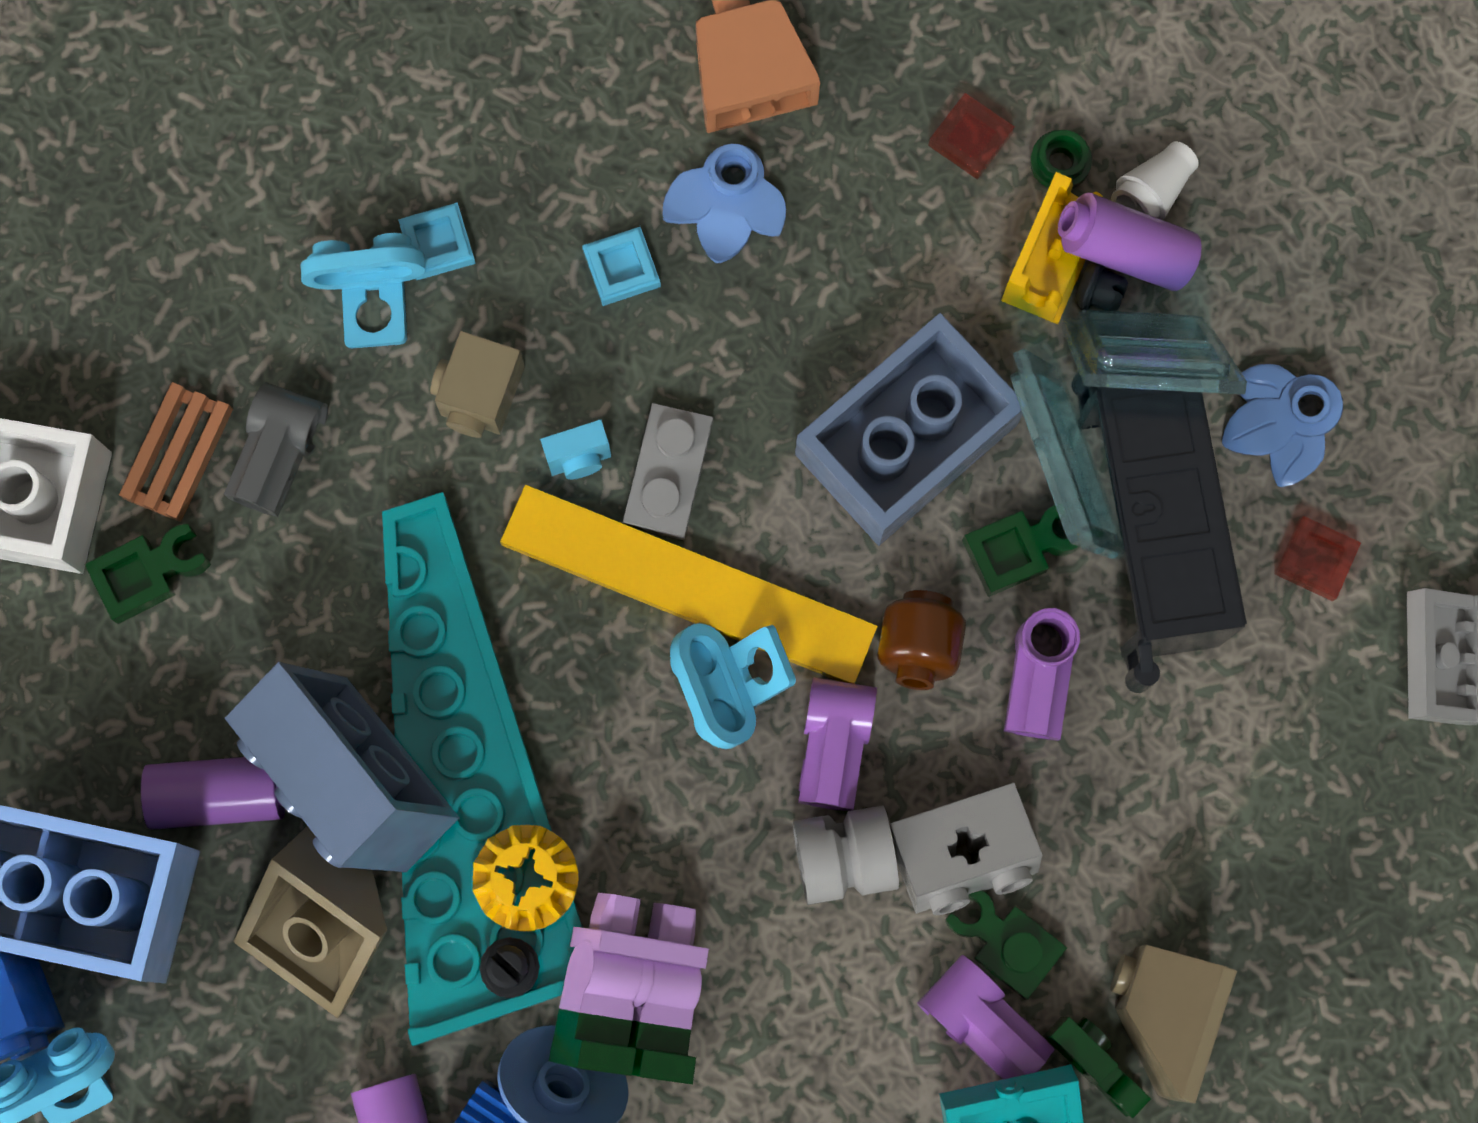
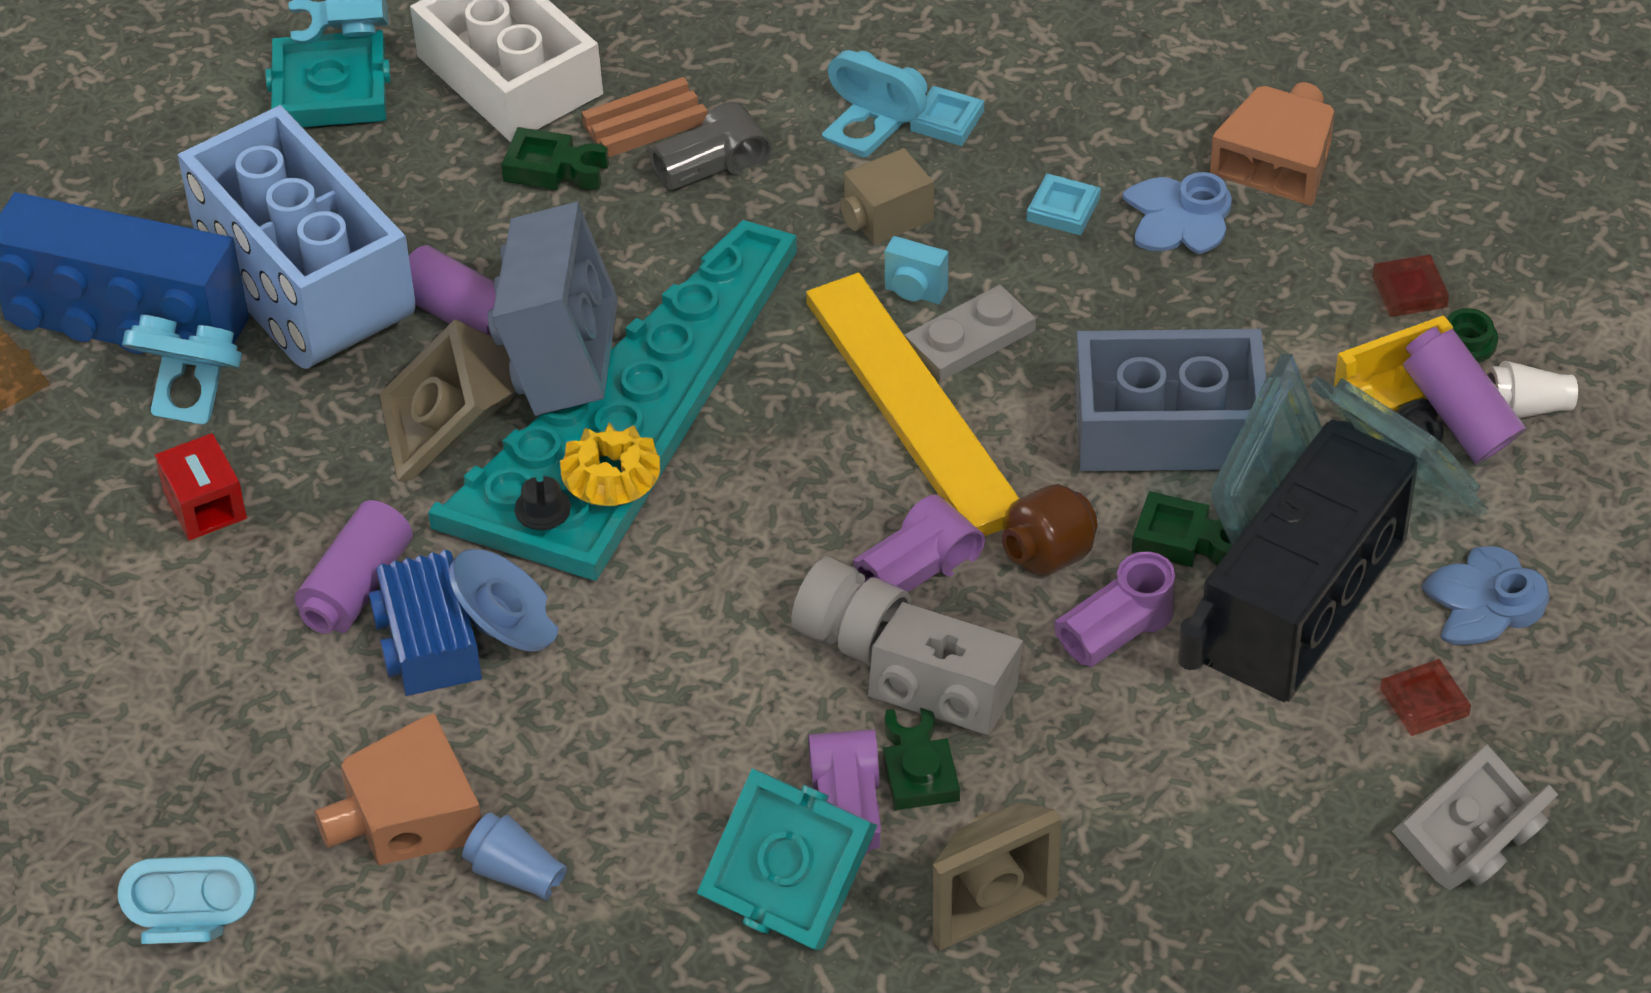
camera: 45 degrees right, 30 degrees down
lavender hips [548,893,709,1085] -> none
medium azure bracket [670,623,796,749] -> none
dark green plate [1043,1017,1151,1118] -> none

